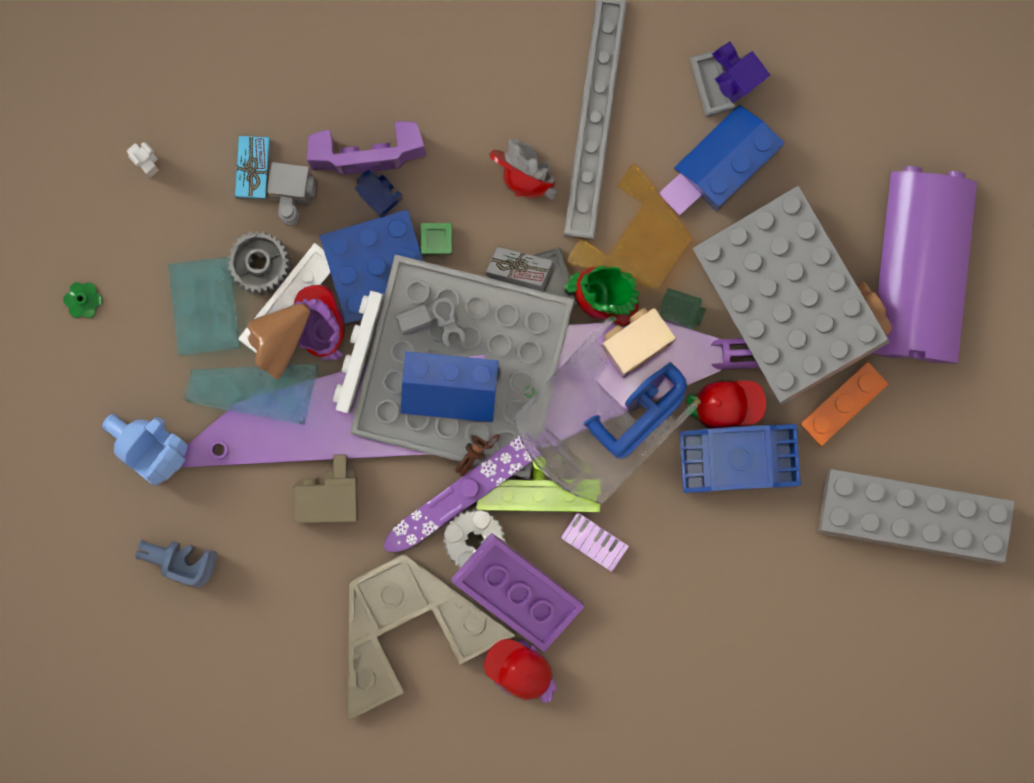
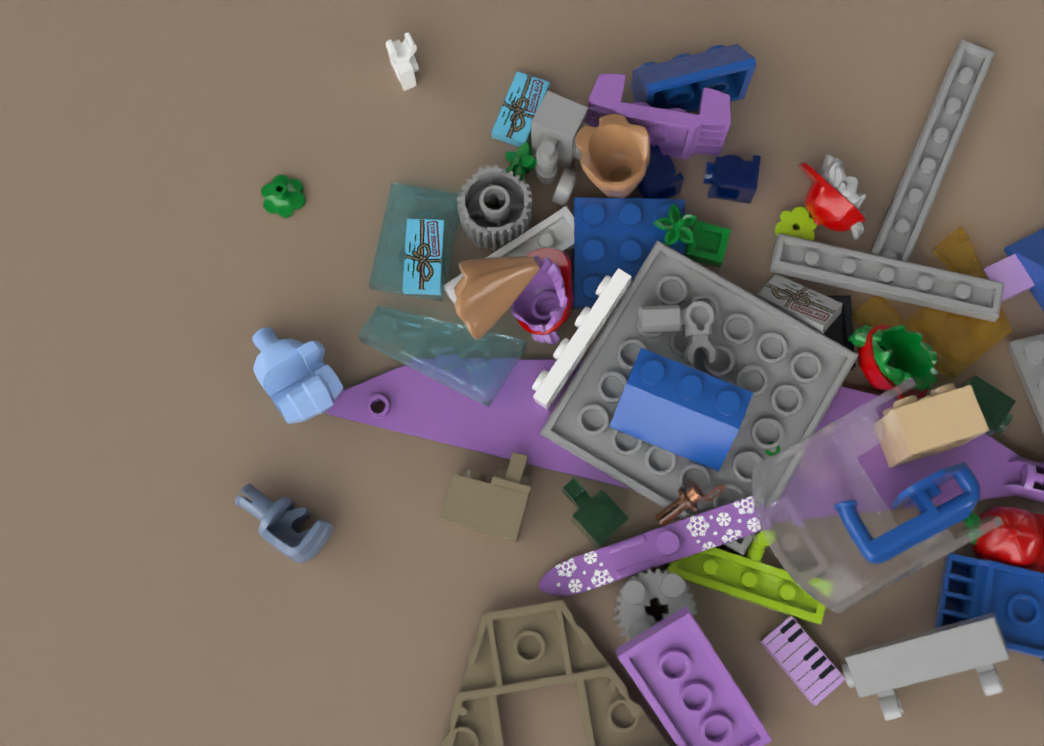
camera: 15 degrees right, 10 degrees down
none -> medium azure tile [402,219,445,295]
none -> green plant [505,142,537,181]
none -> light grey tile [552,168,578,206]
none -> clear green brick [562,477,629,549]
none -> medium nougat hat [575,114,650,198]
none -> blue slope [630,44,756,113]
none -> green plant [653,203,697,247]
none -> clear blue brick [703,155,761,204]
none -> light grey tile [769,233,1005,322]
none -> lime plant [775,207,817,241]
none -> light grey brick [842,612,1009,721]

